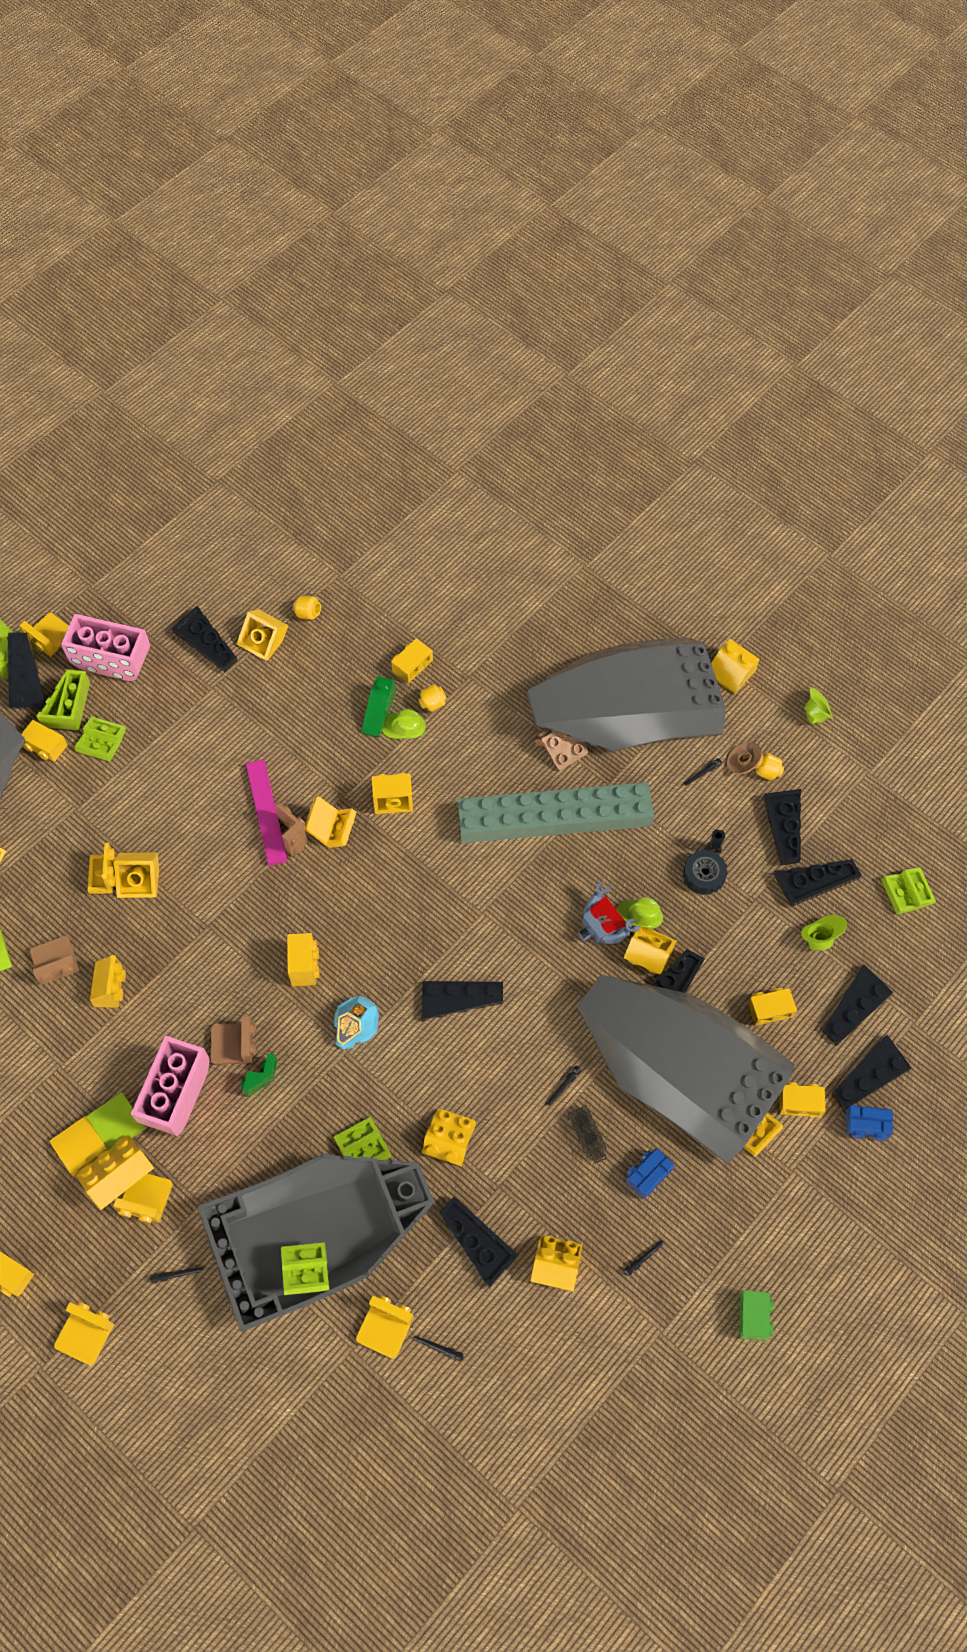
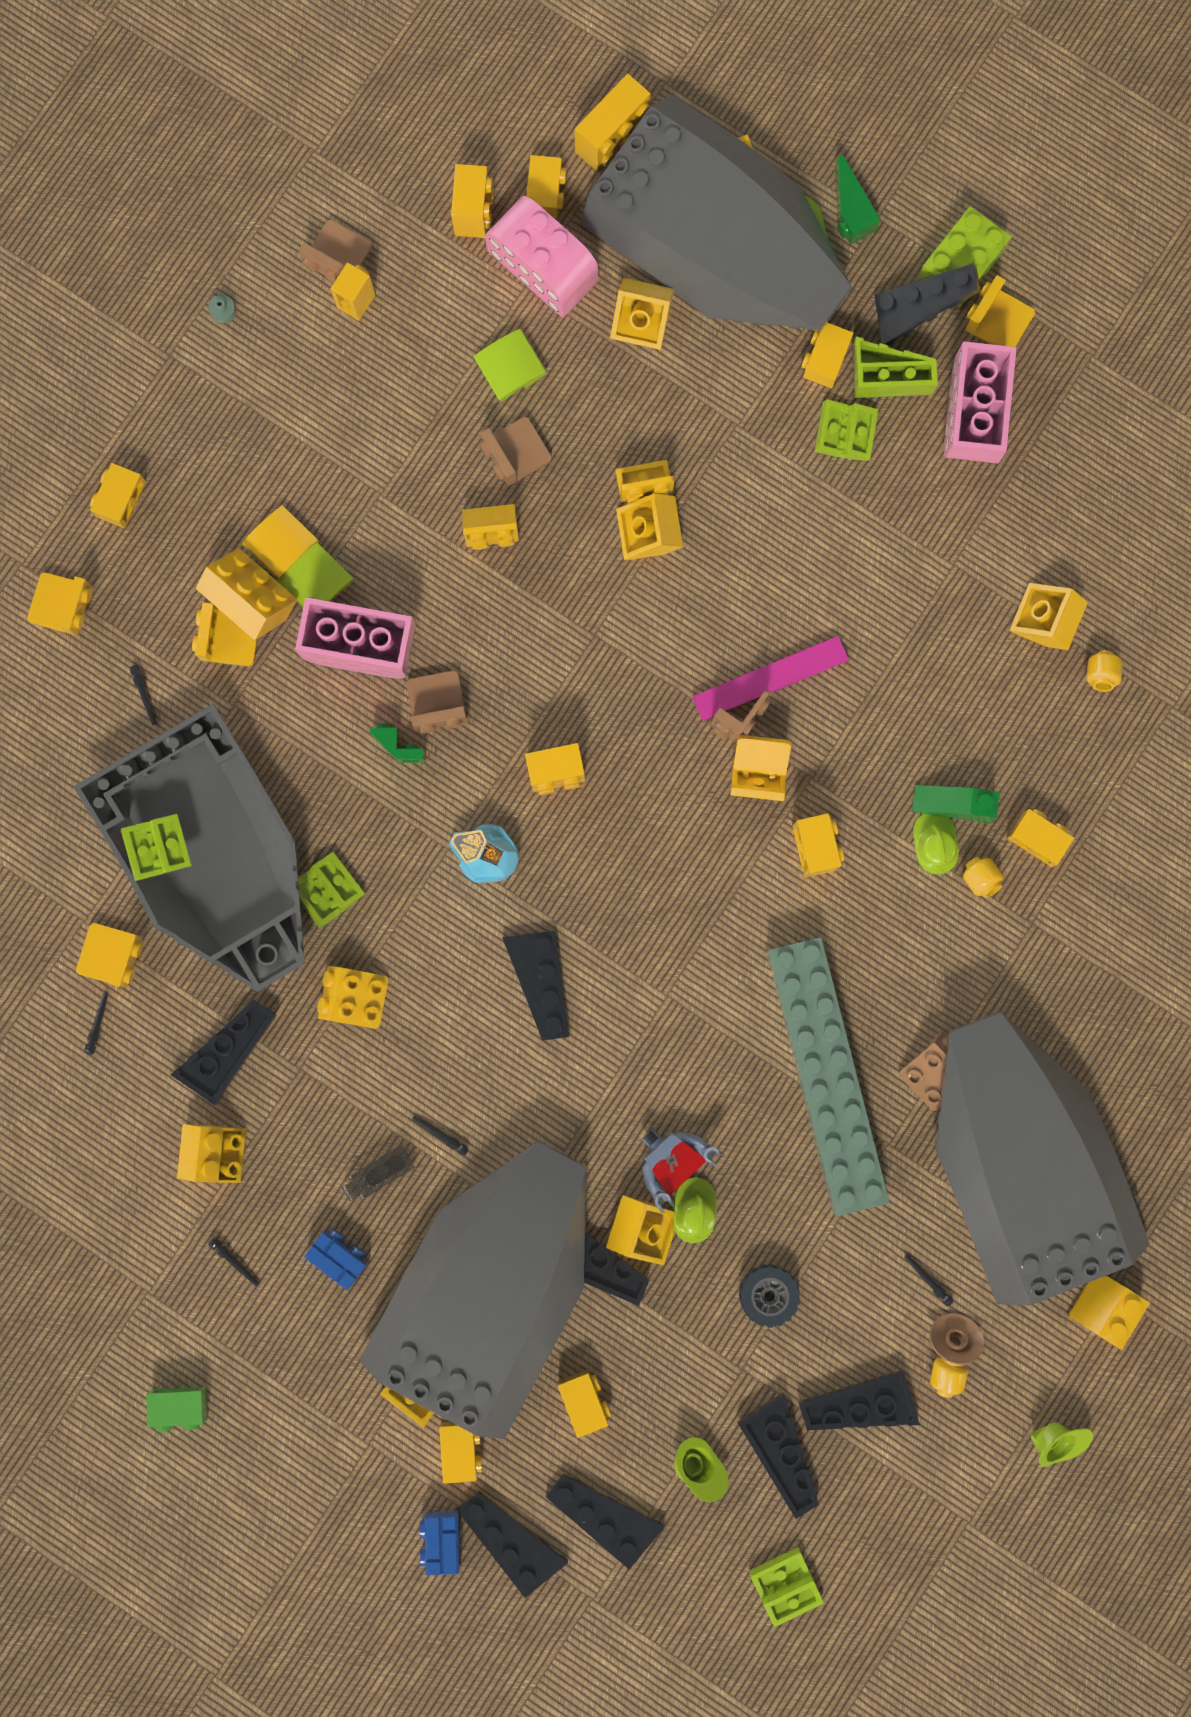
camera: 85 degrees right, 20 degrees up
black wing [172,605,237,673] -> none
black bar [707,829,725,853] -> none

